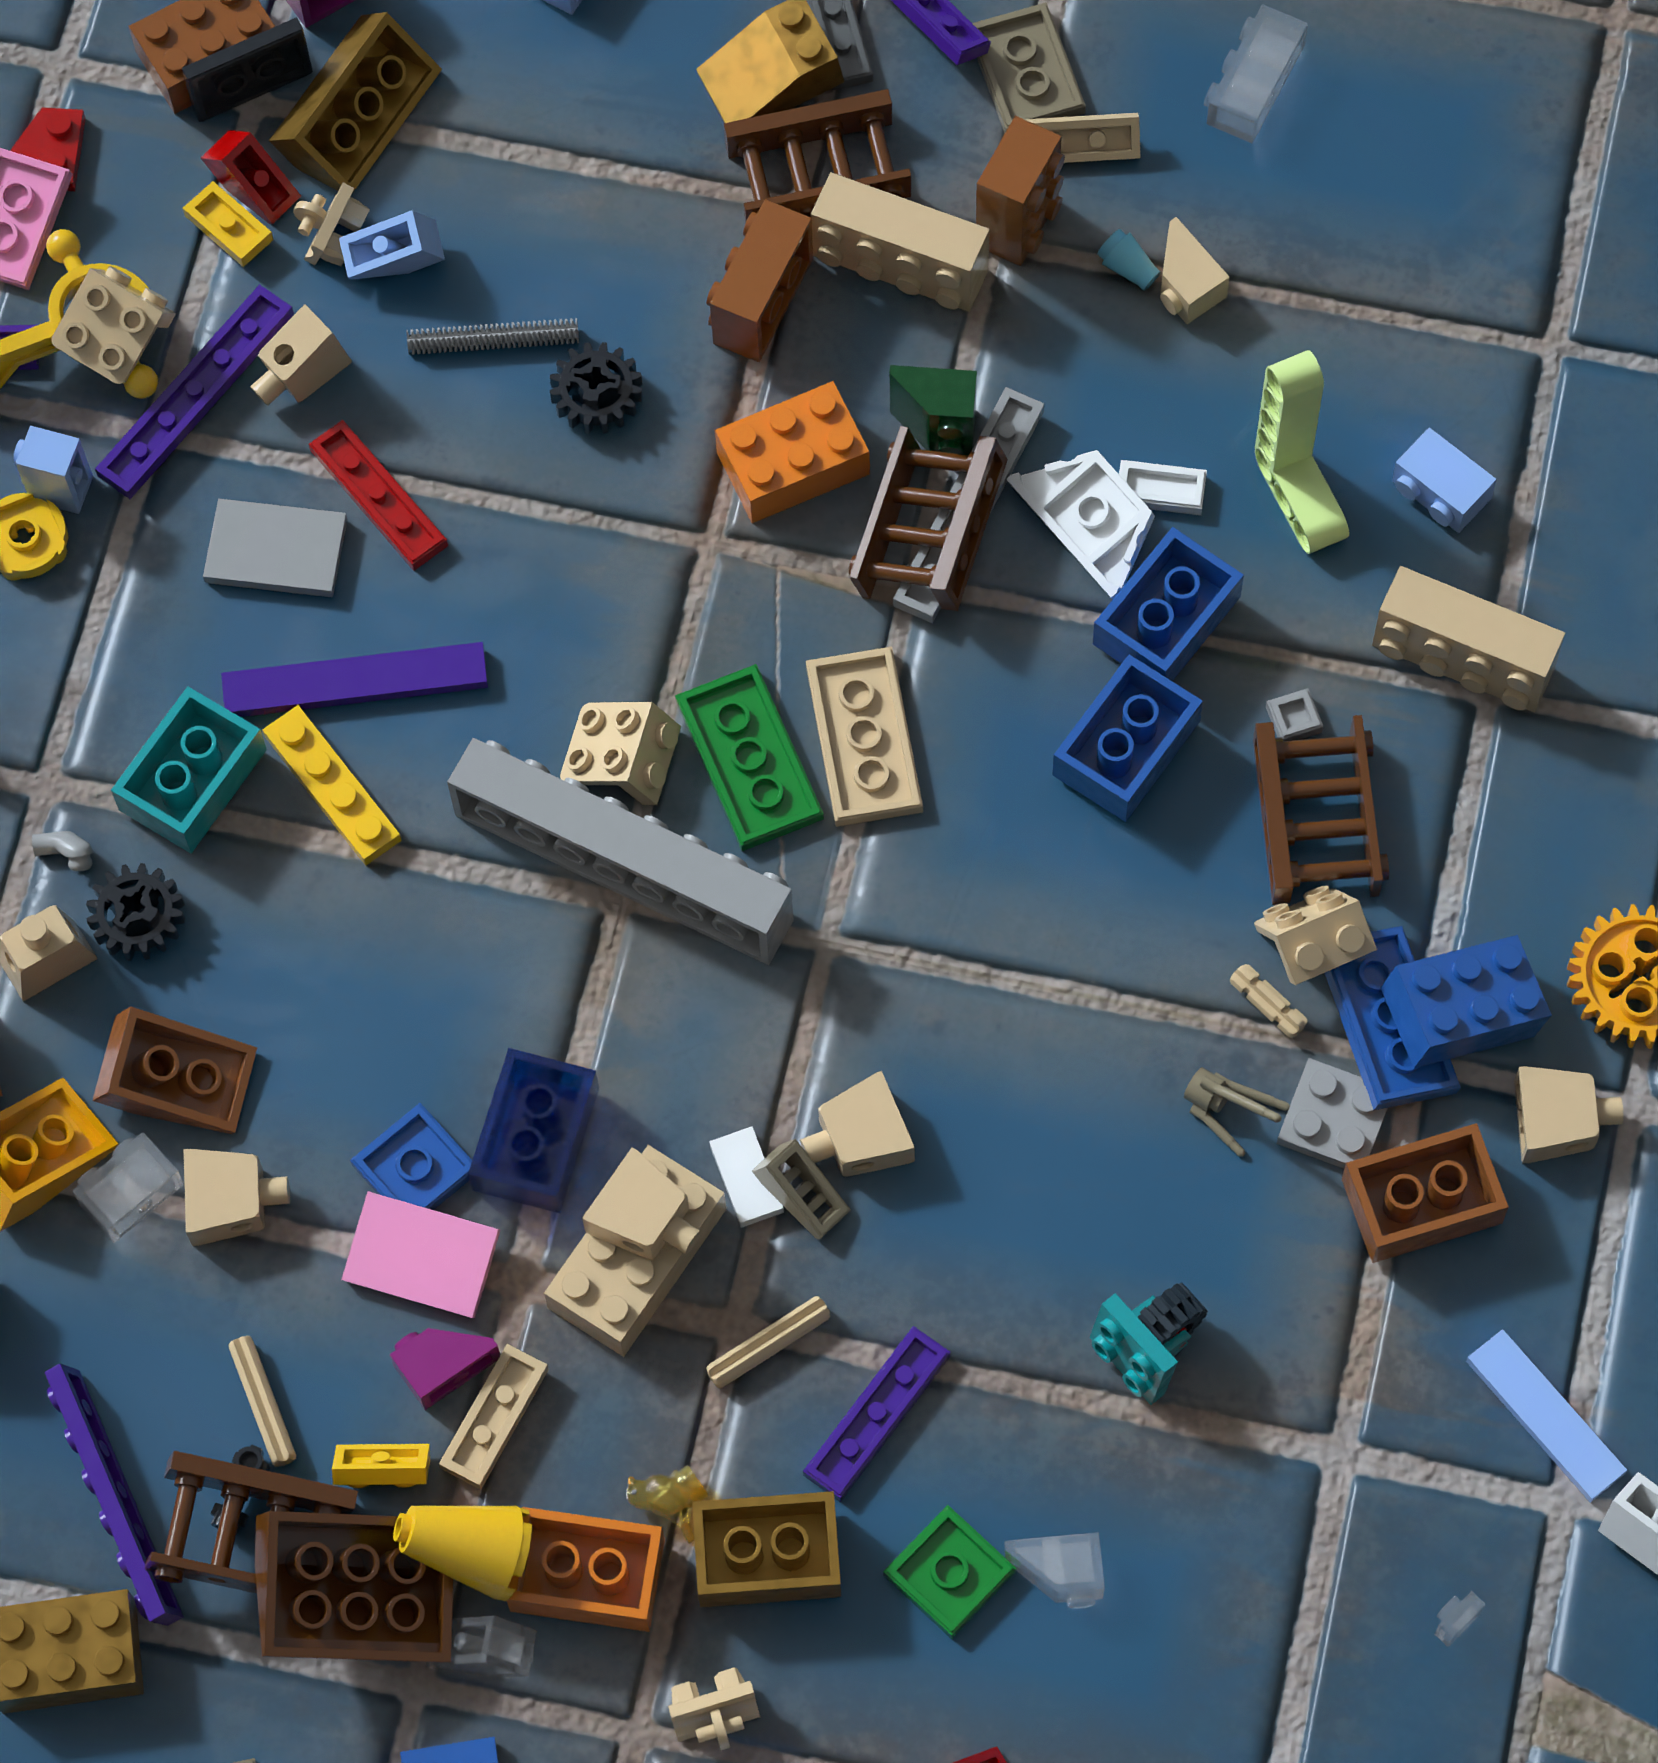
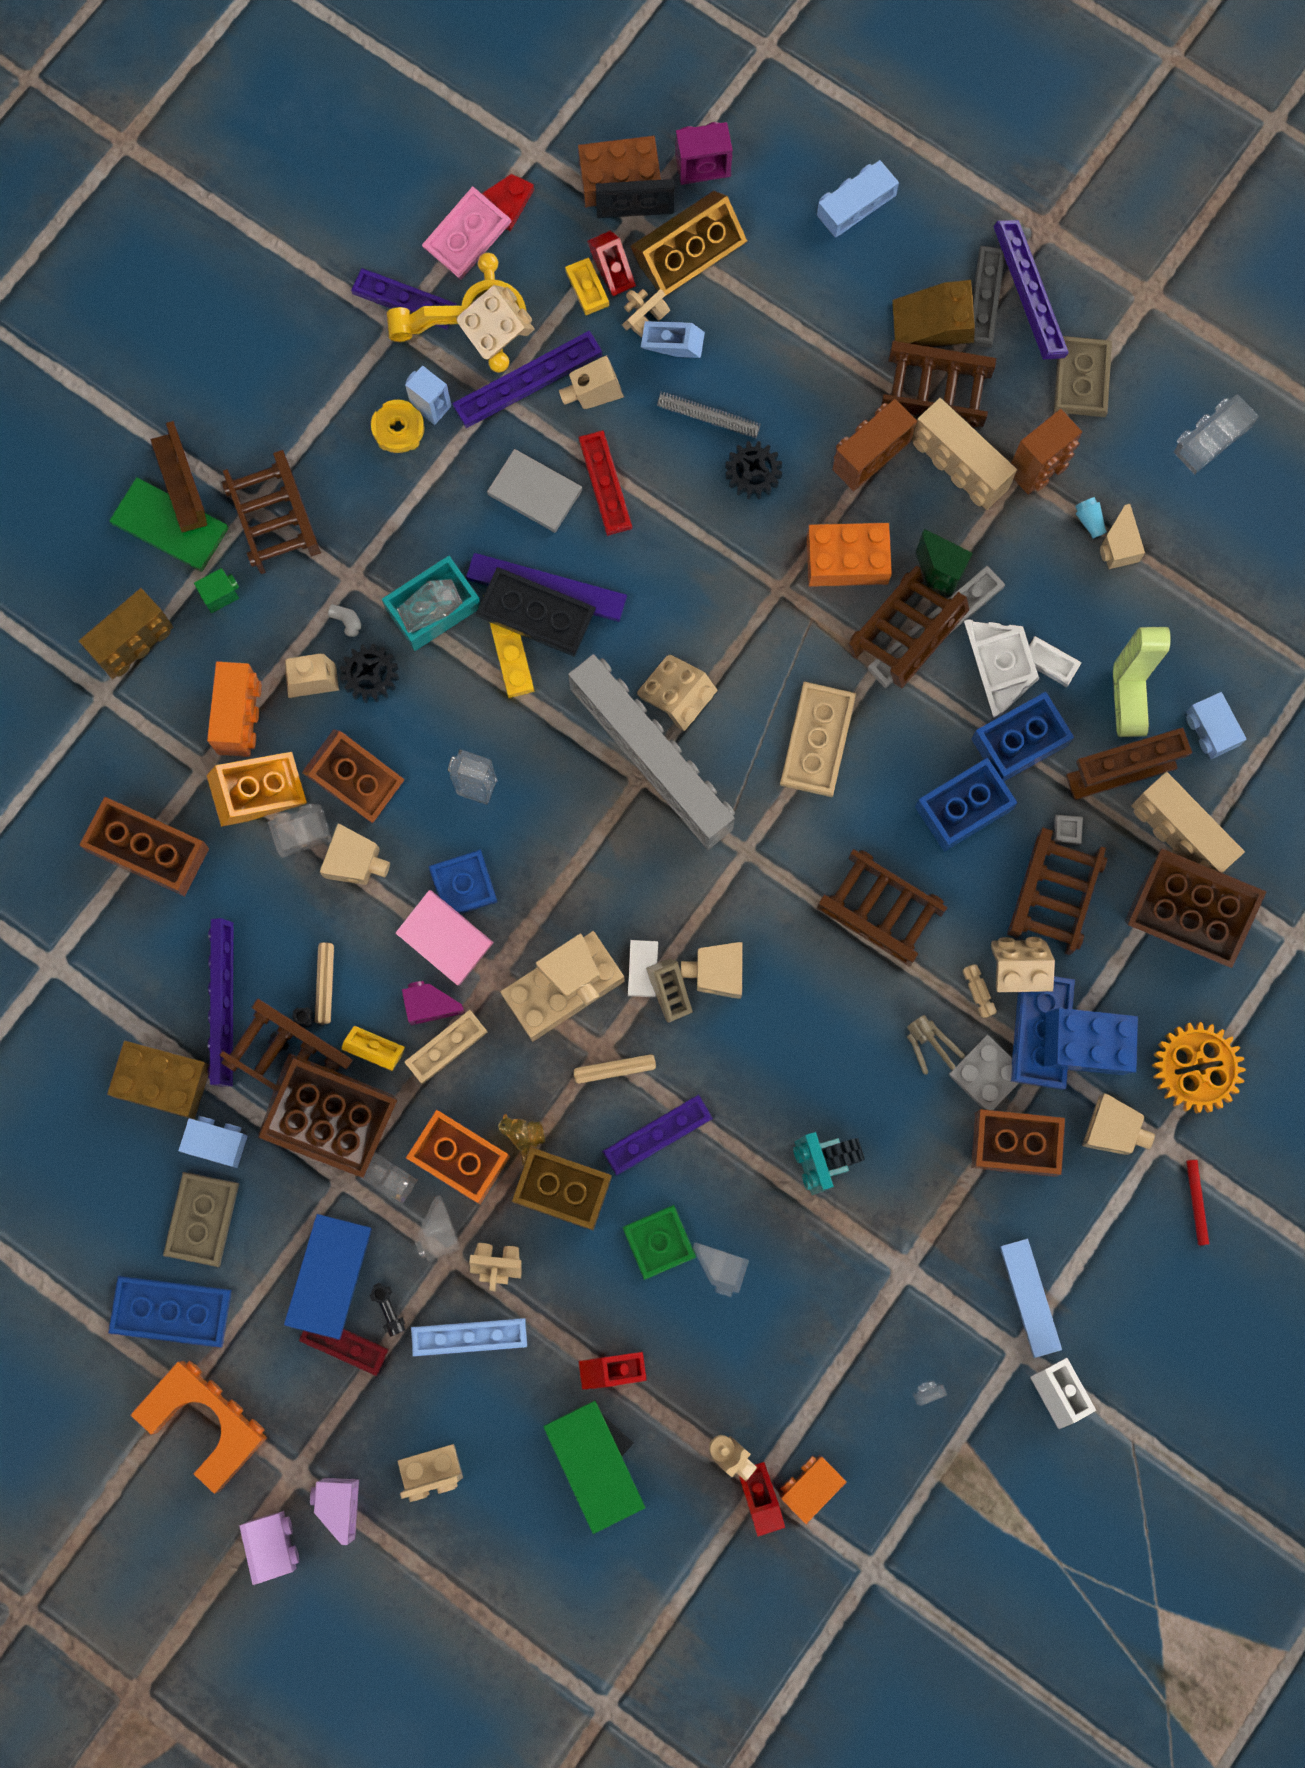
camera: 20 degrees right, 10 degrees up
yellow cone [393,1506,532,1601] -> none
clear blue brick [468,1048,599,1214] -> none
green tile [675,664,824,851] -> none
tan plate [1024,113,1140,163] -> none
none -> light blue brick [178,1116,248,1168]
none -> clear slope [397,579,463,633]
none -> clear slope [416,1195,462,1262]
none -> clear brick [448,749,497,805]
none -> black tile [476,567,596,657]
none -> reddish brown fence [817,849,948,967]
none -> reddish brown fence [1066,727,1192,800]
none -> reddish brown slope [1125,848,1267,968]

